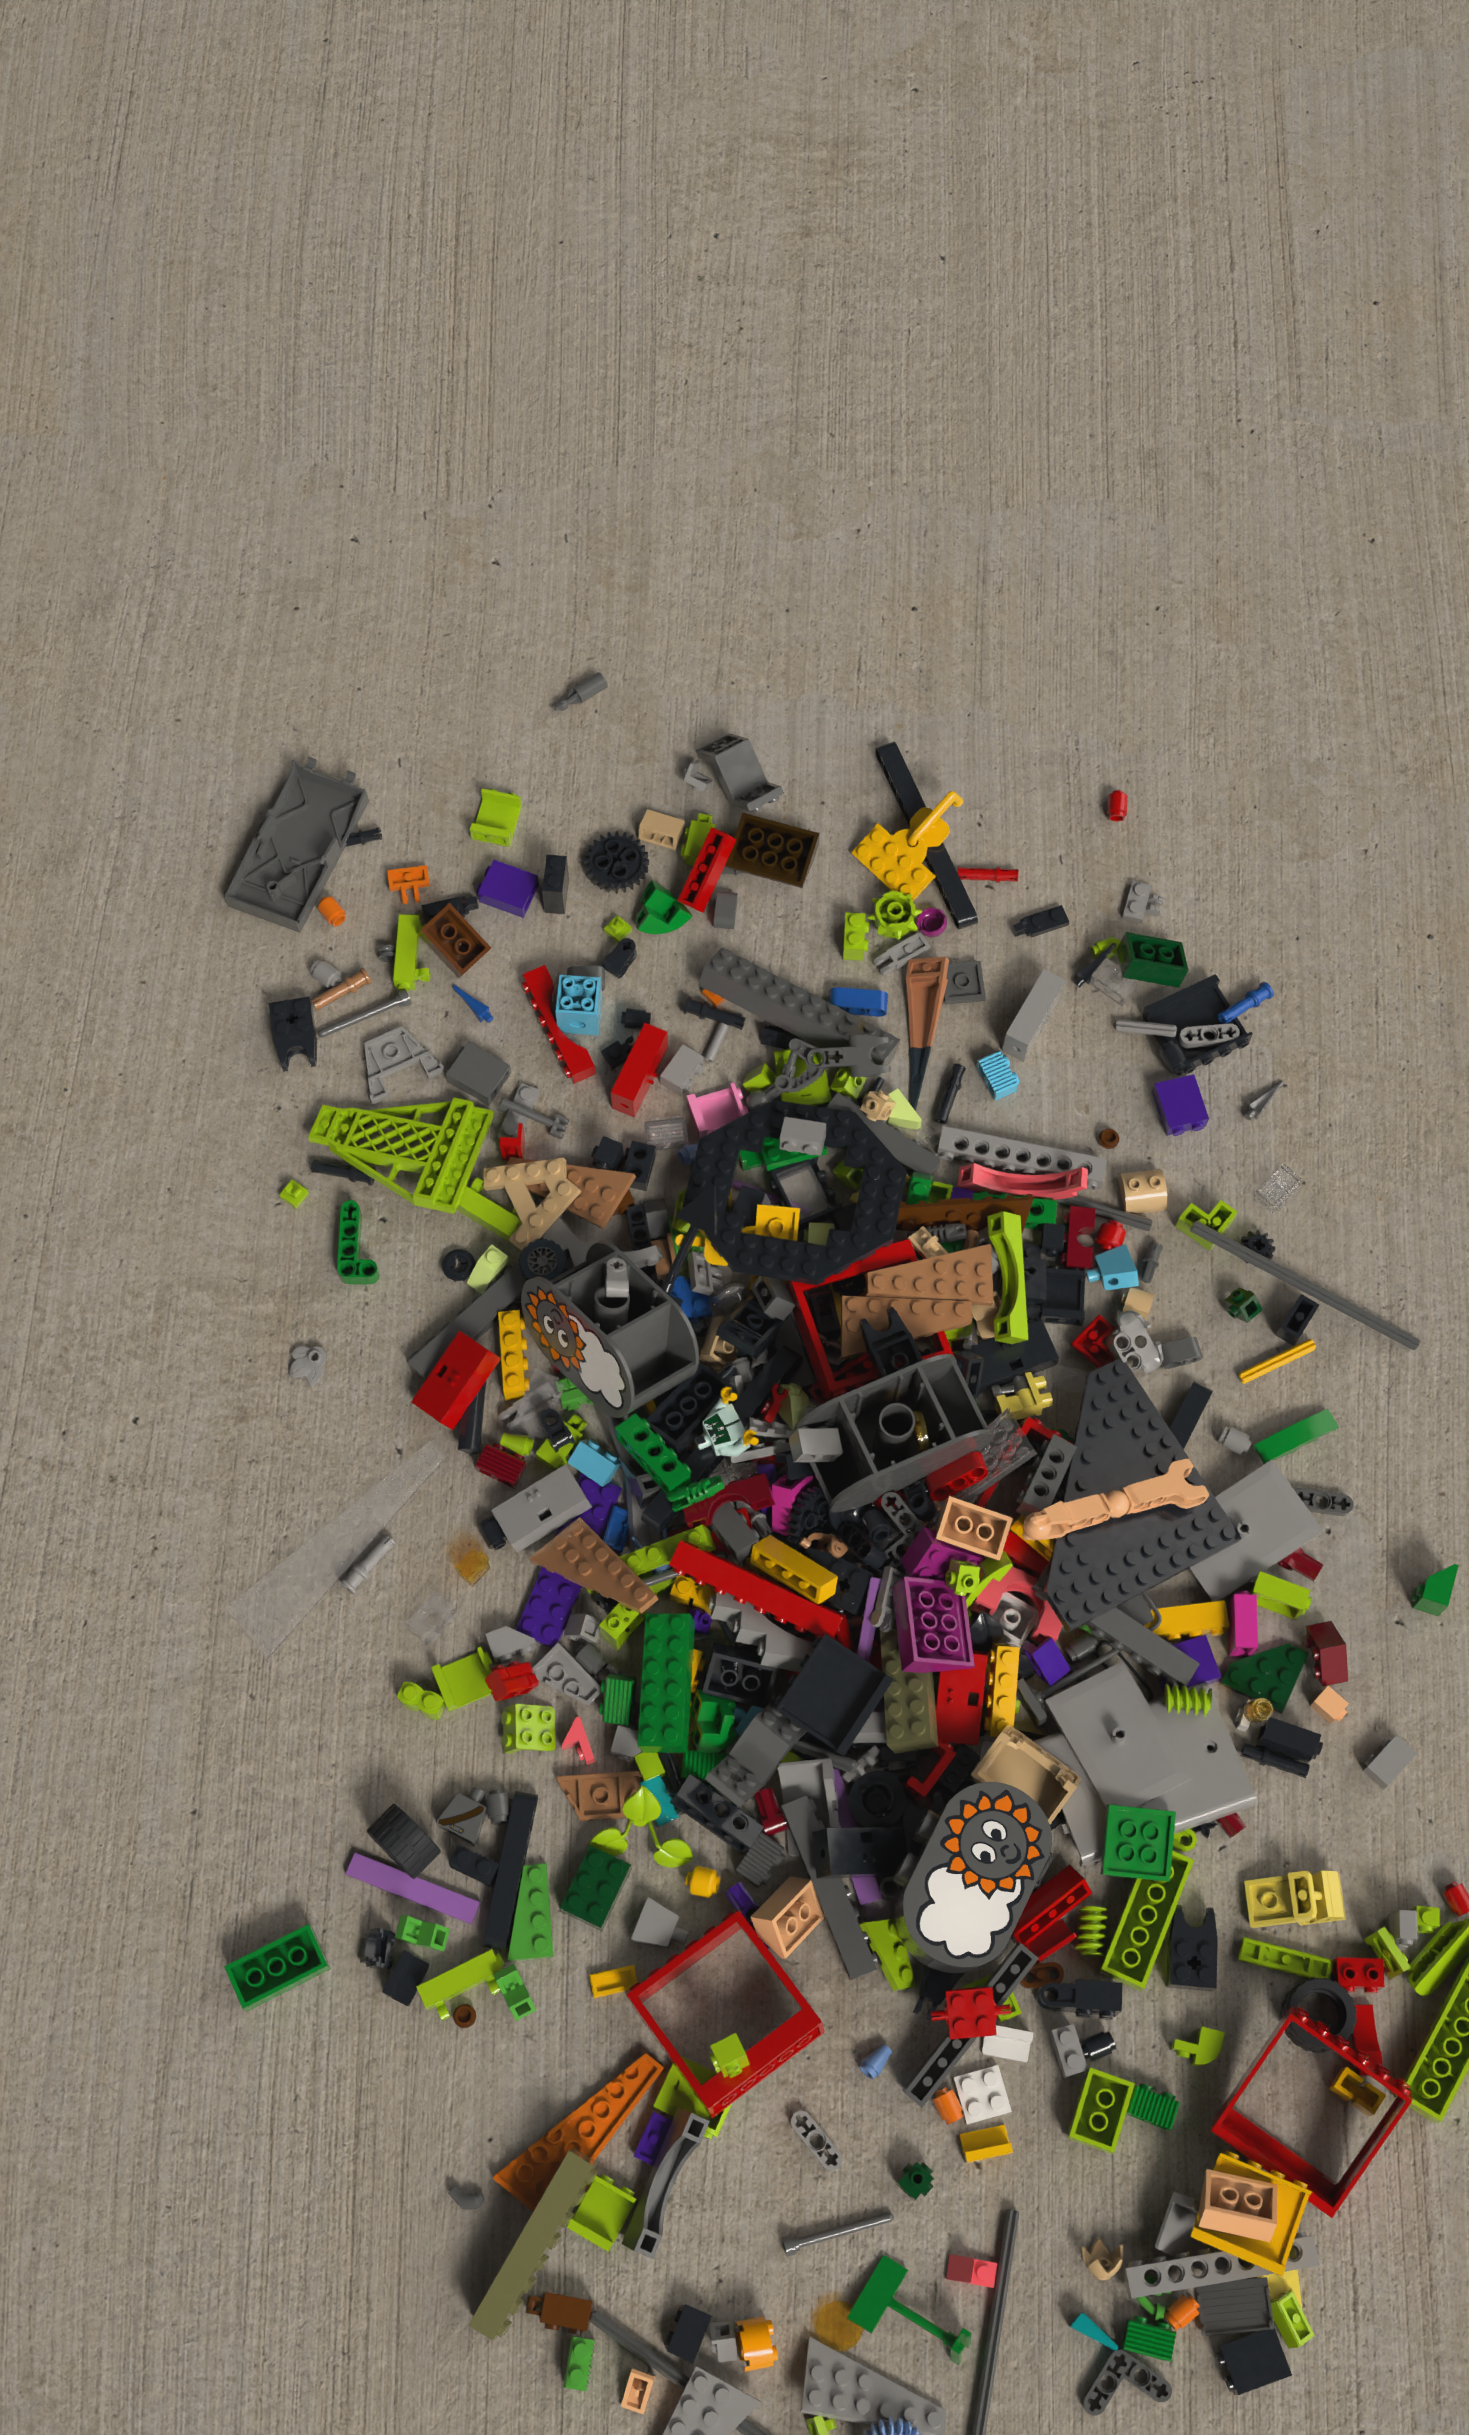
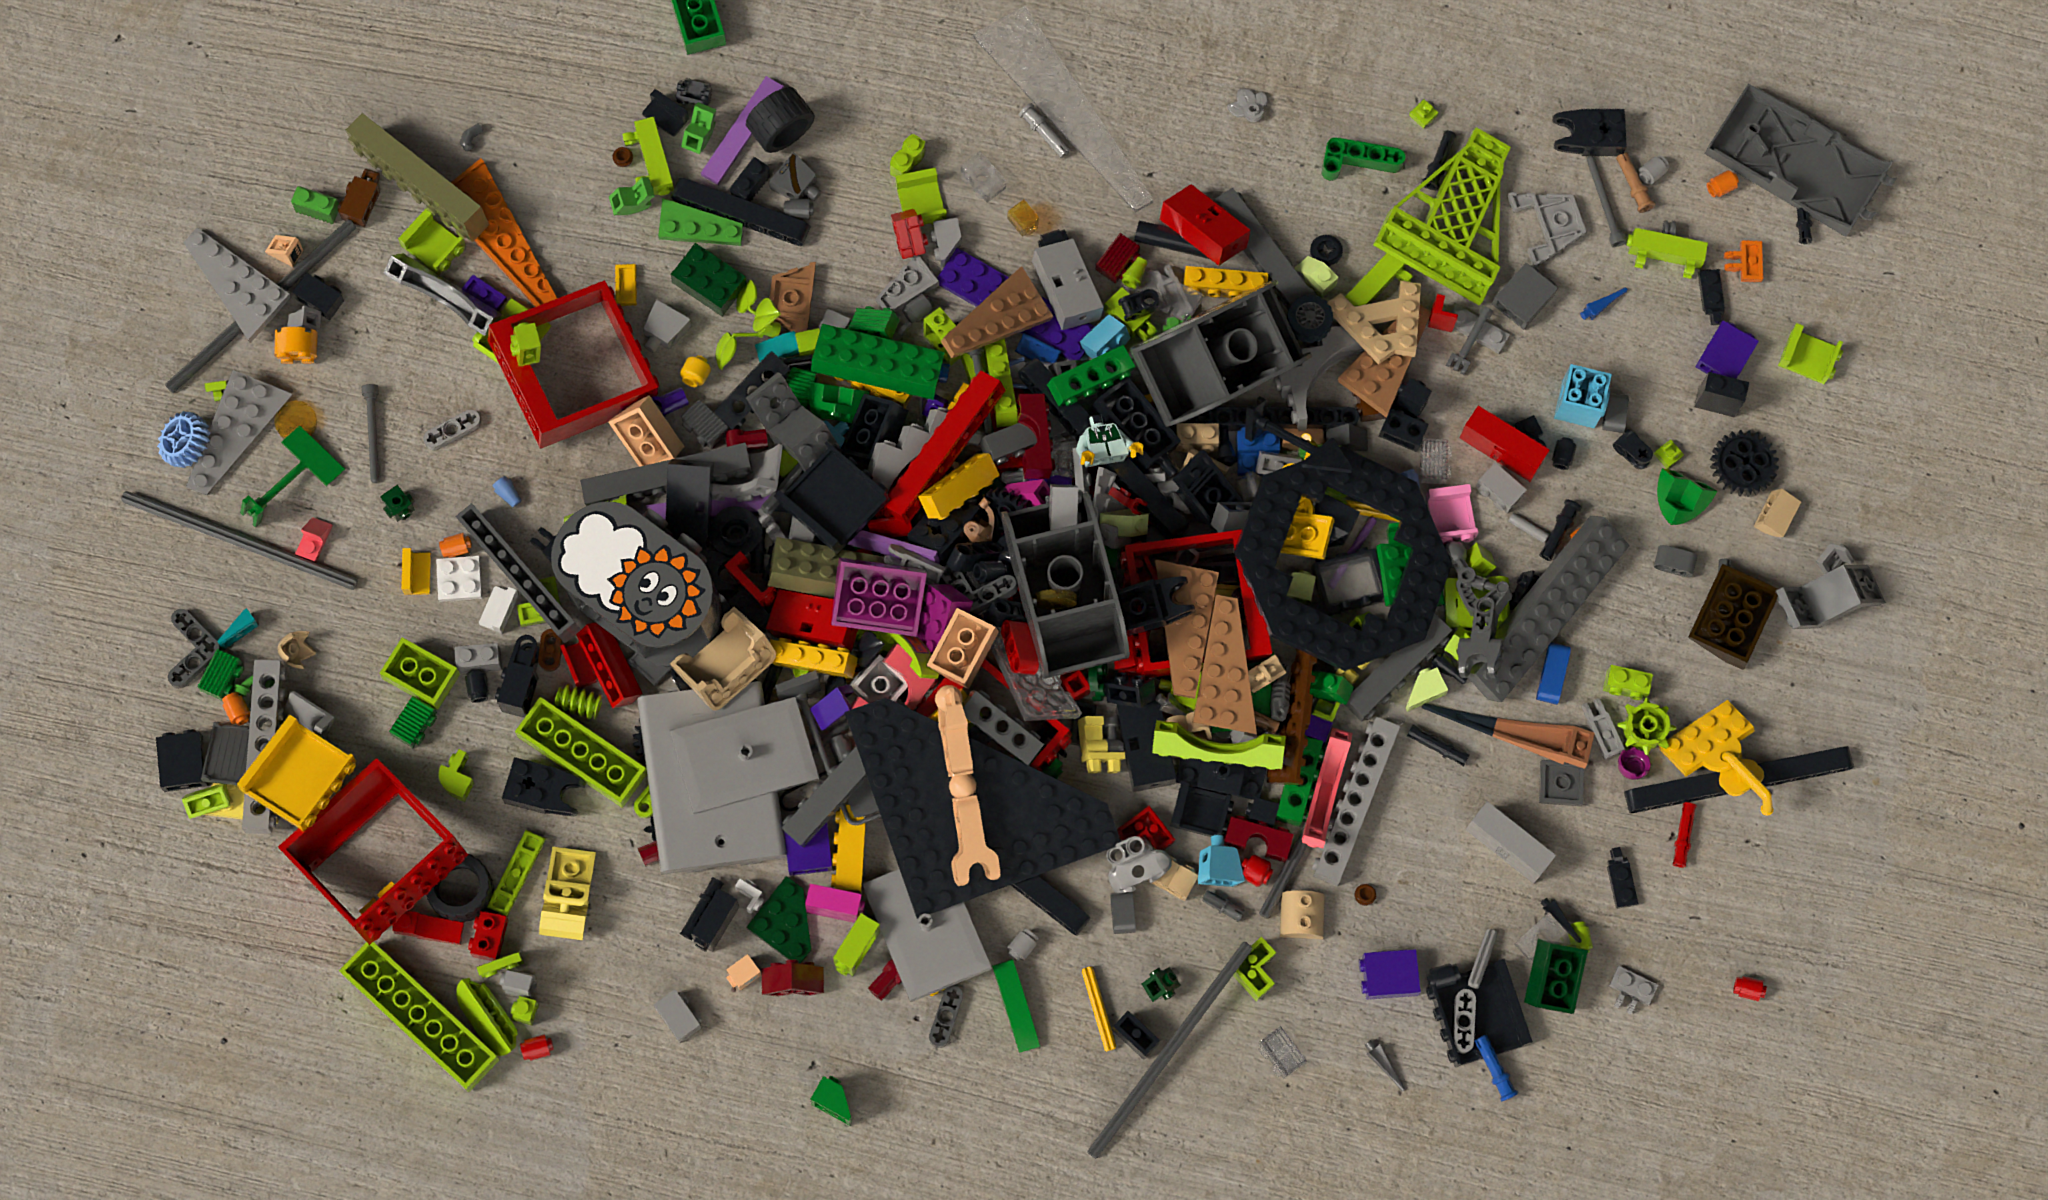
camera: 95 degrees right, 5 degrees up
reddish brown brick [417,903,491,978] -> none
lime bracket [501,1704,556,1754] -> none
red arch [521,965,596,1084] -> none
dark grey wheel [554,672,608,711] -> none
coral slope [561,1716,595,1765] -> none
light grey brick [564,1614,602,1643] -> none
light grey piece [605,1258,629,1297] -> none
green hinge [667,1475,725,1512] -> none
red brick [678,827,737,913] -> none
lime brick [681,813,715,866] -> none
light grey brick [780,1117,826,1156] -> none
tan brick [860,1090,896,1122] -> none
red plate [930,1986,1011,2039] -> none
lime brick [945,1560,980,1596] -> none
medium azure brick [976,1050,1019,1101] -> none
green plate [1100,1804,1176,1882] -> none
lime piece [1164,1684,1212,1716] -> none
light nougat slope [1199,2169,1277,2242] -> none
black gear [1241,1230,1275,1264] -> none
clear yellow brick [1244,1698,1273,1723] -> none

